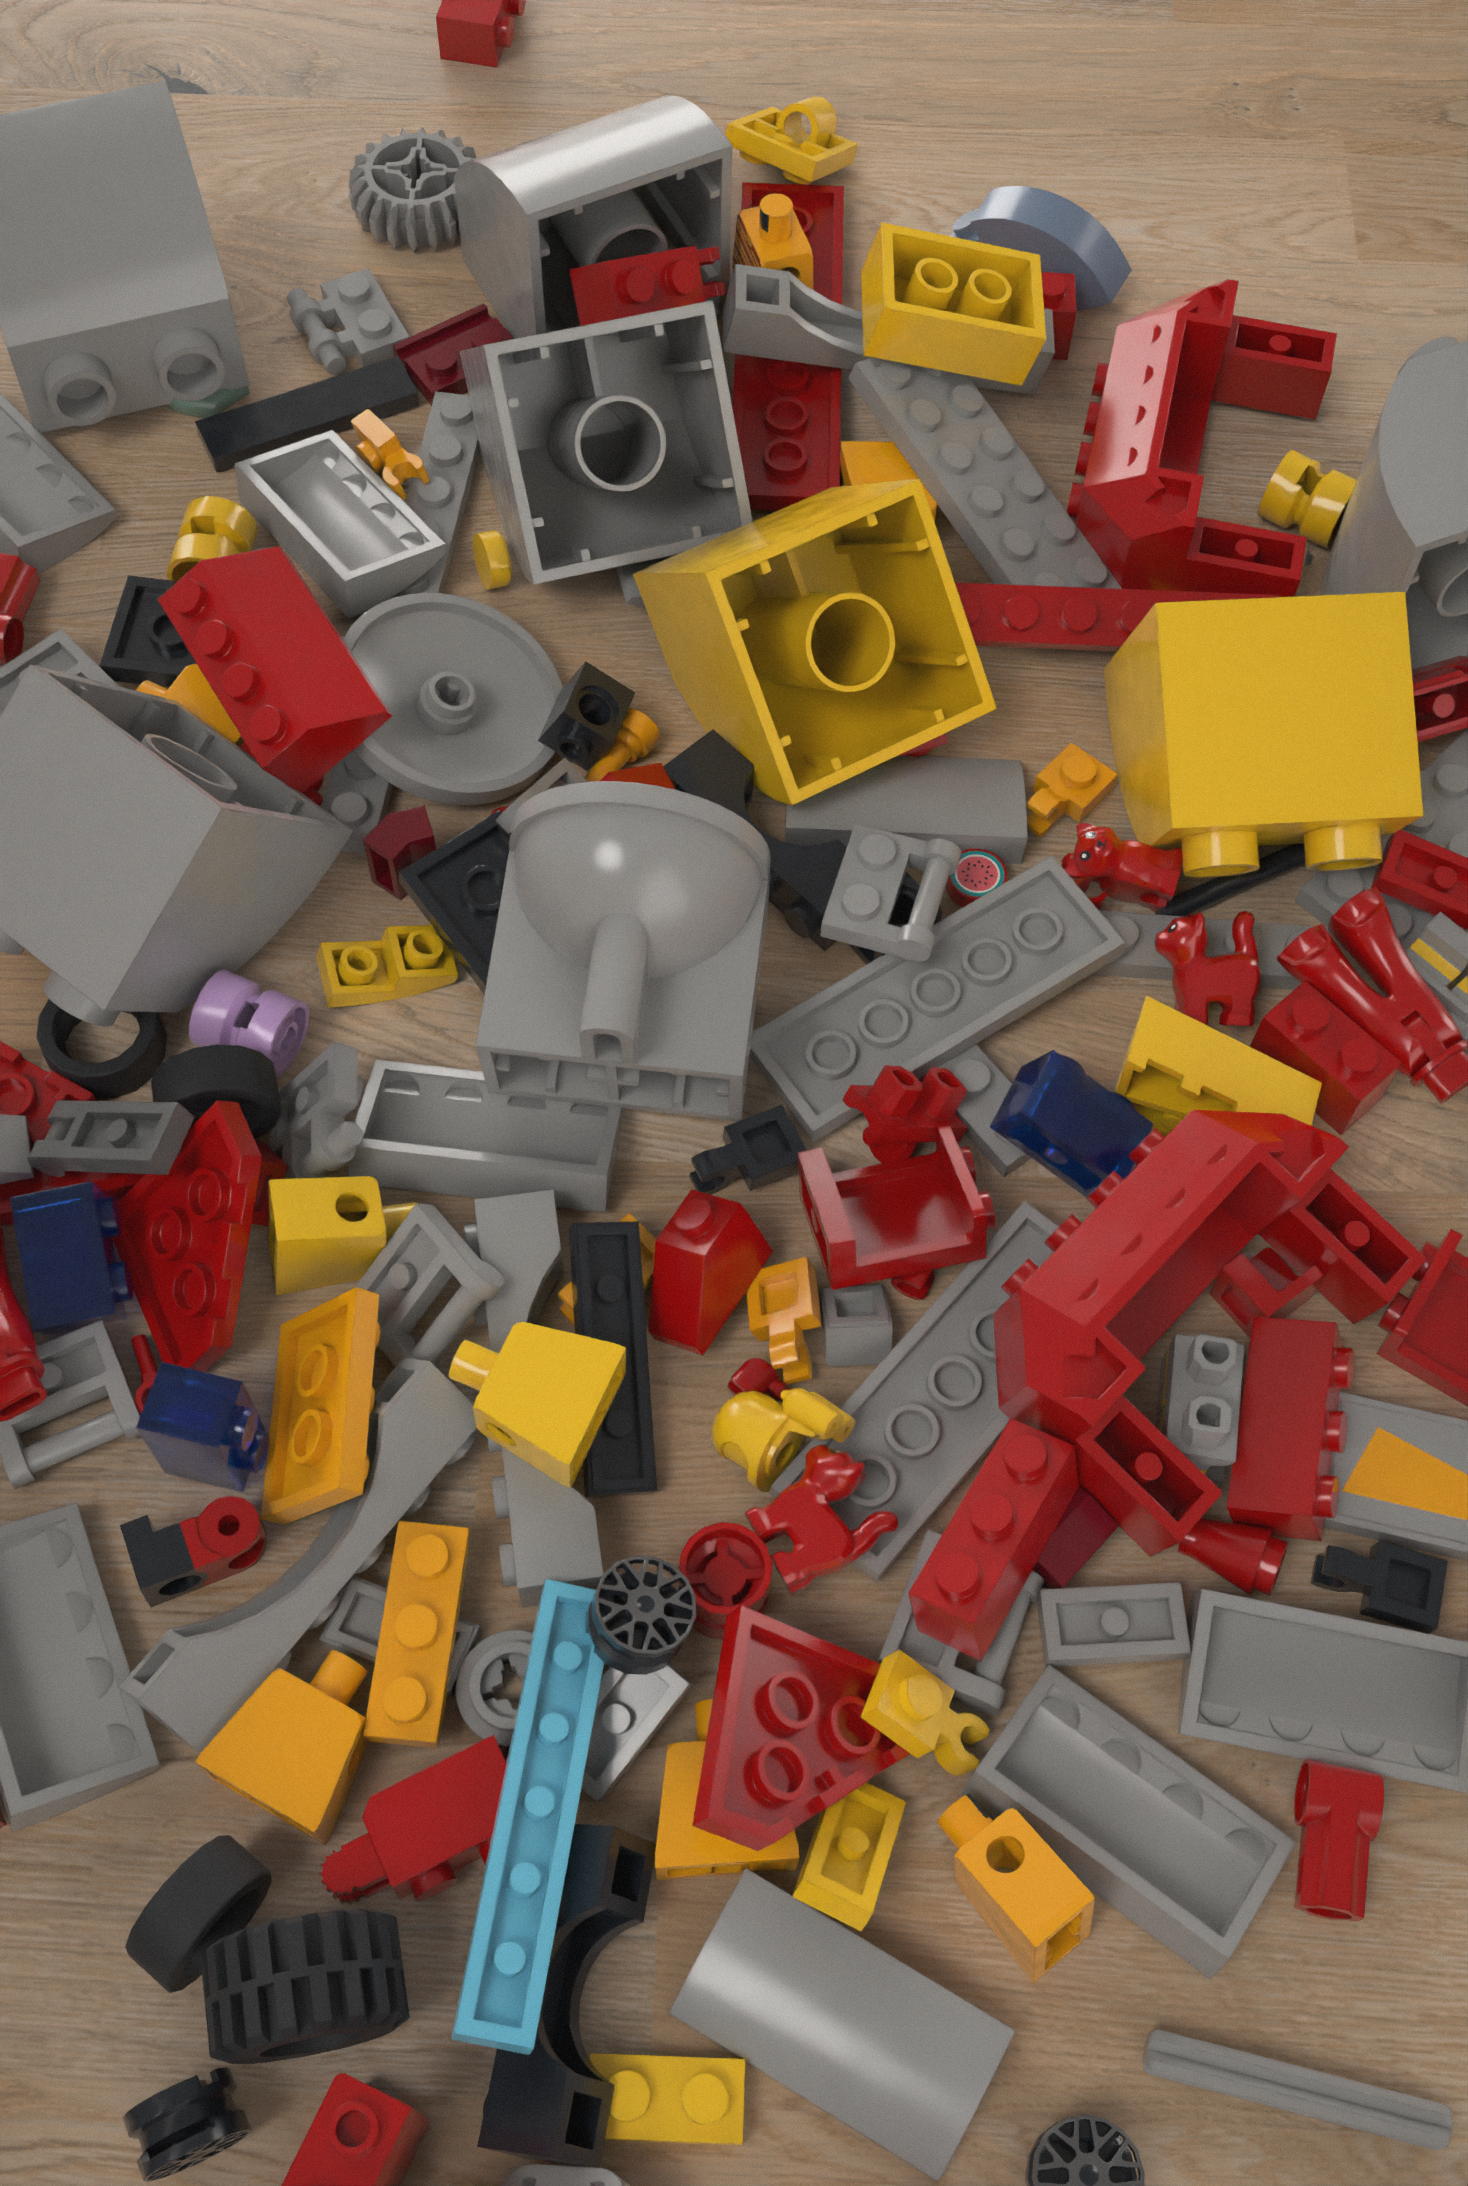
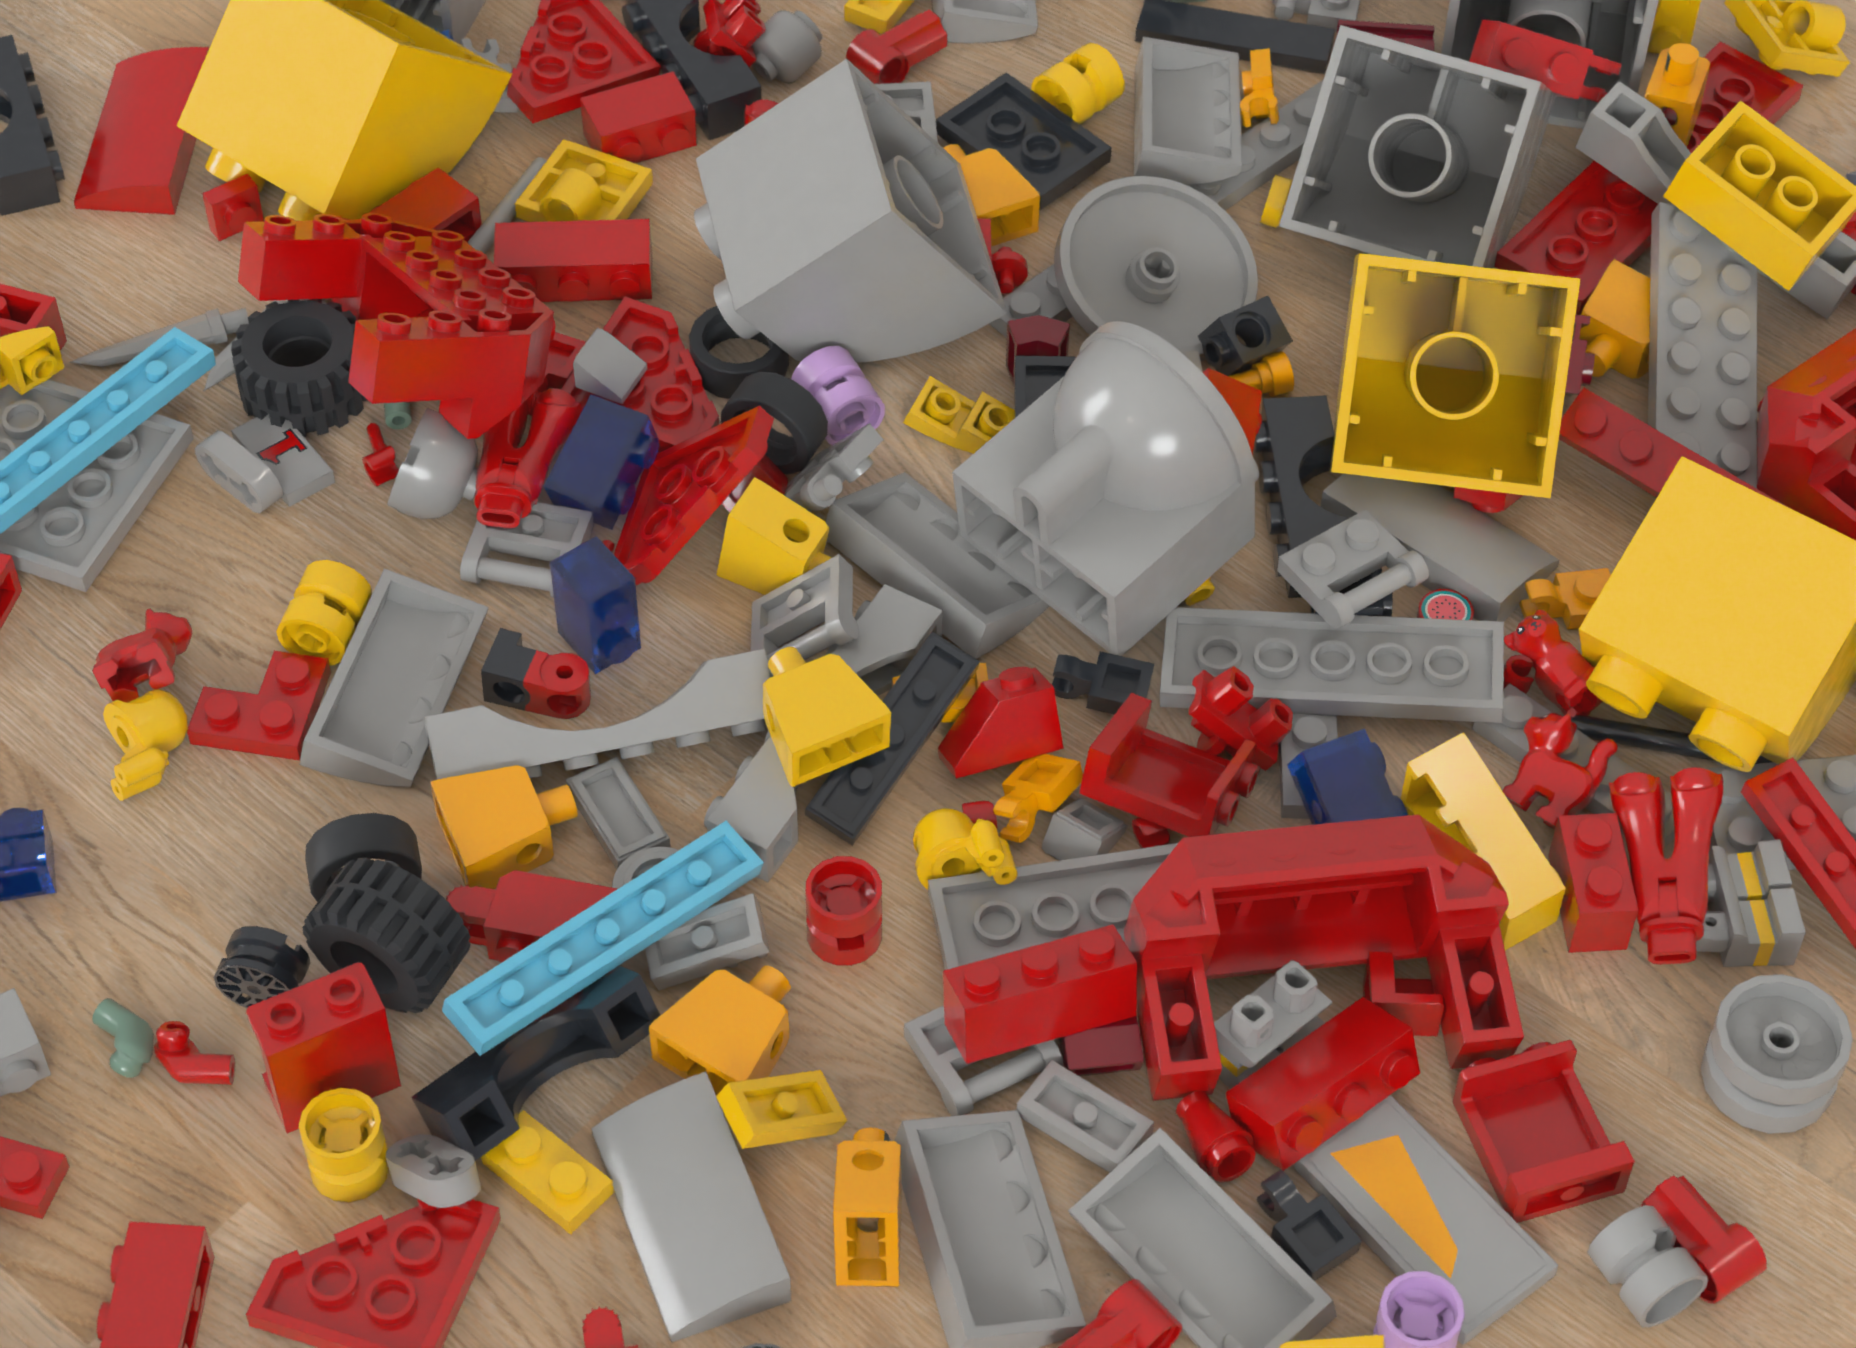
camera: 40 degrees right, 10 degrees down
dark grey plate [27,1100,195,1177] -> none
red slope [157,546,393,794] -> none
light orange plate [260,1287,381,1525] -> none
light orange plate [363,1521,471,1749] -> none
black wheel [586,1556,696,1675] -> none
red plate [692,1605,910,1851] -> none
red animal [745,1444,899,1596] -> none
yellow plate [861,1649,990,1776] -> none

